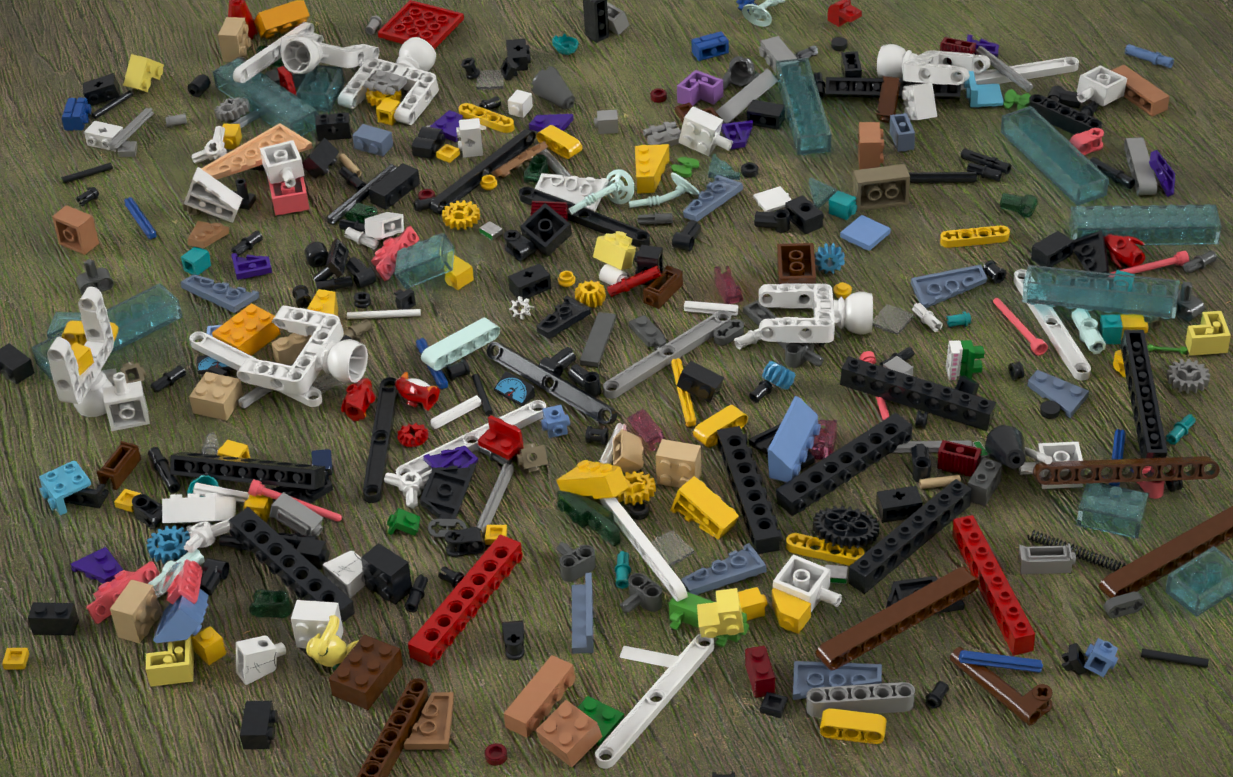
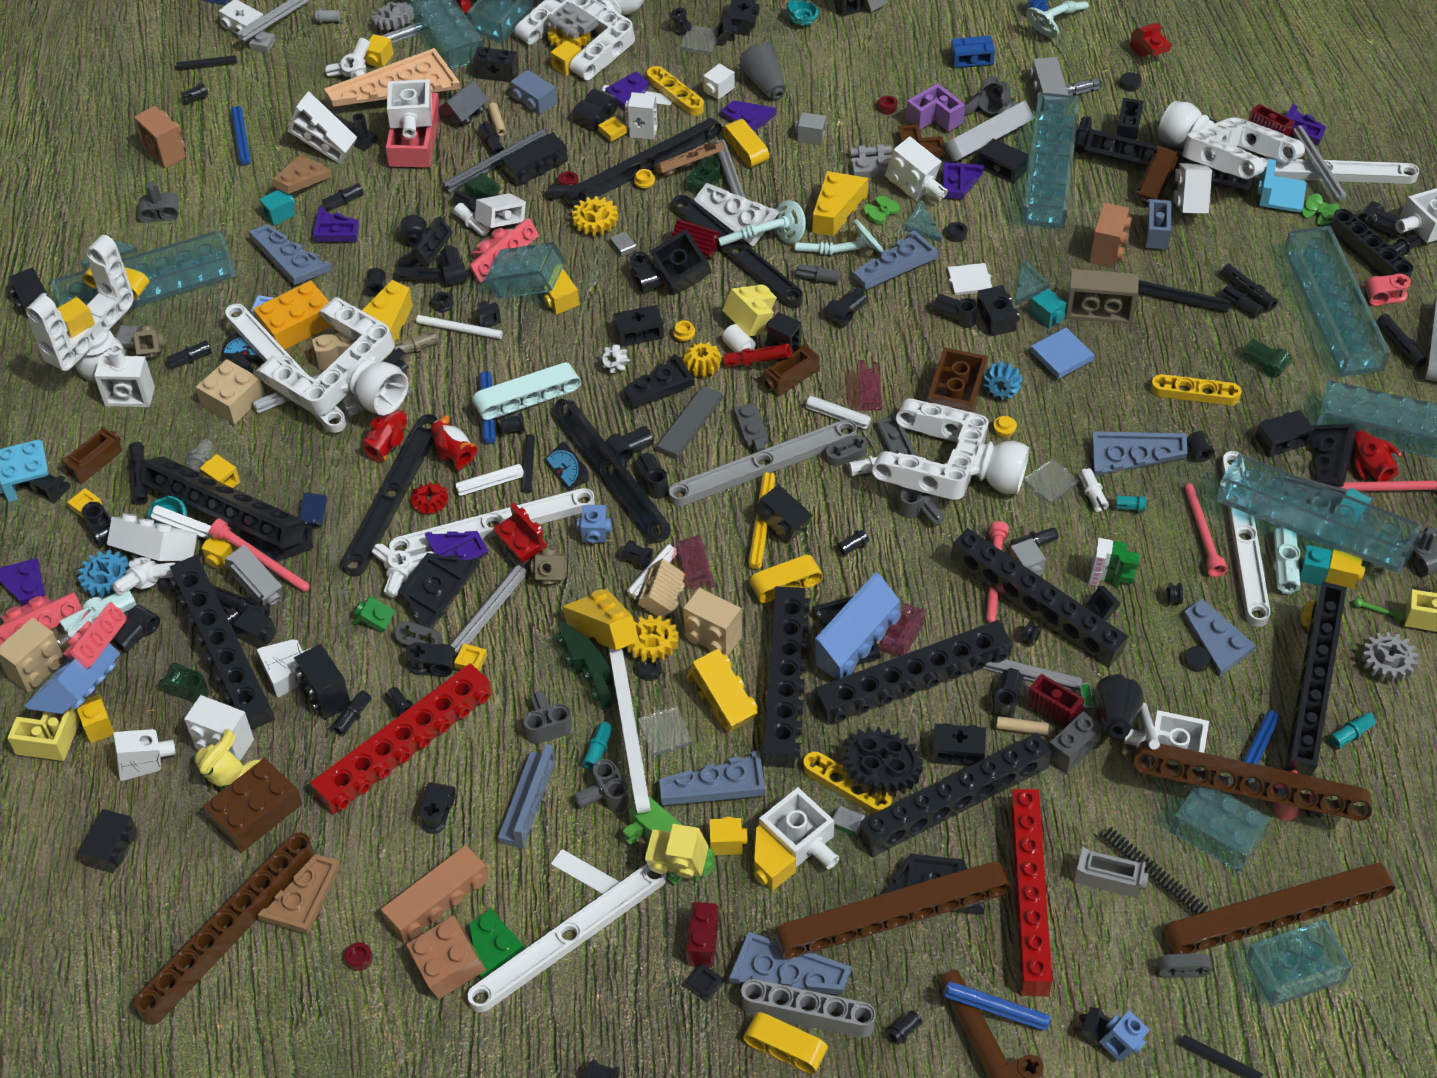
camera: 15 degrees right, 10 degrees up
black pin [479,96,501,110] -> none
dark azure gear [762,361,796,389] -> none

